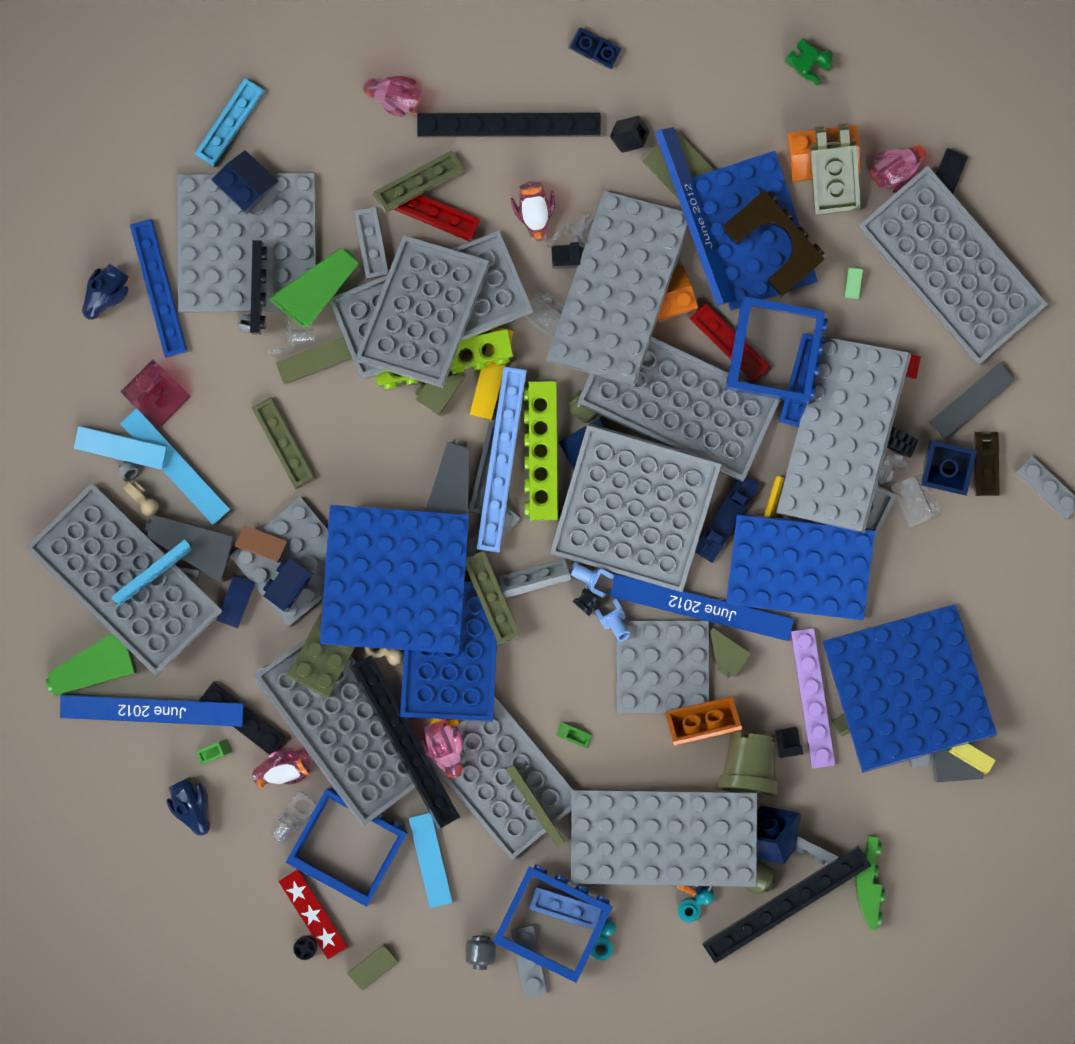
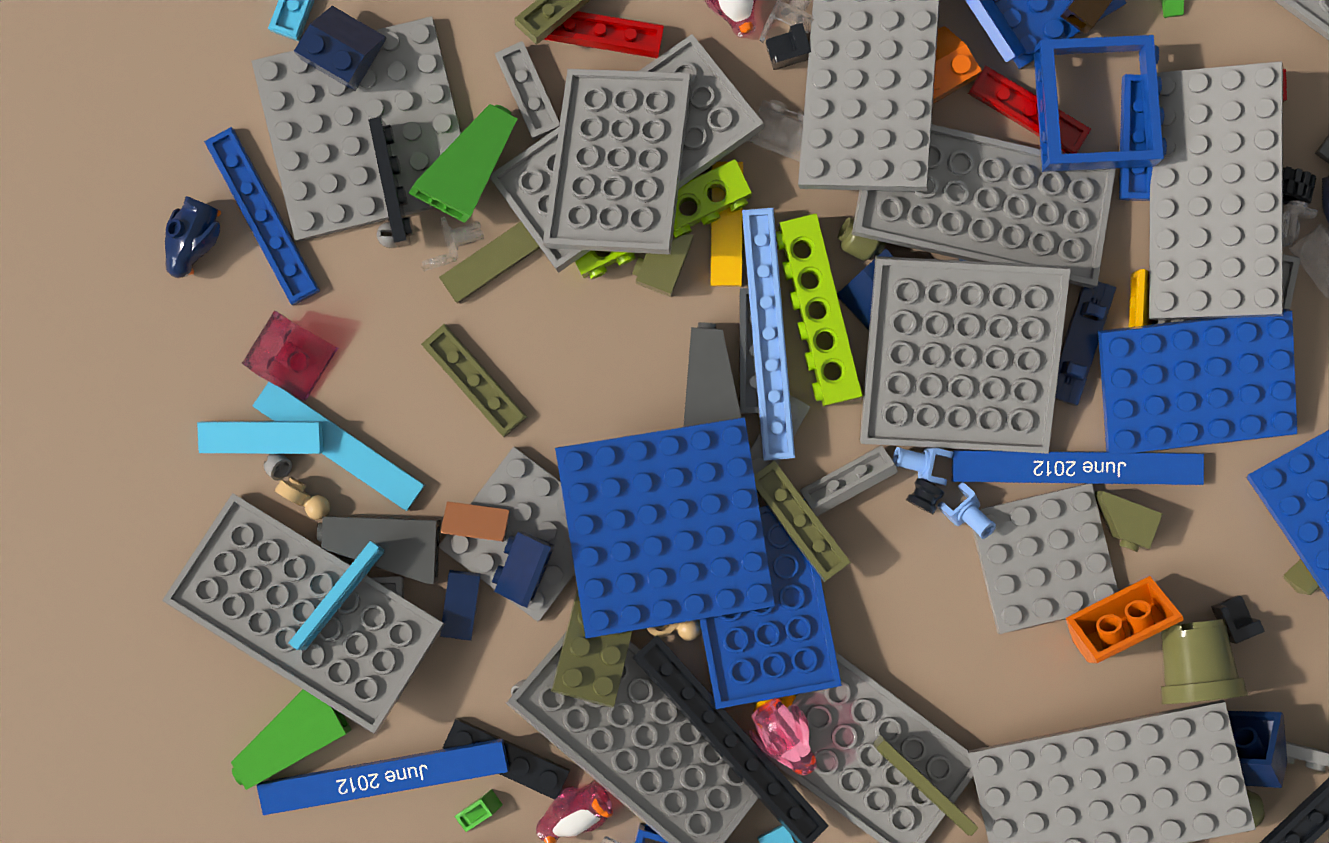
camera: 10 degrees left, 0 degrees up
bright green piece [556,722,592,748] -> none
lavender plate [791,628,835,769] -> none

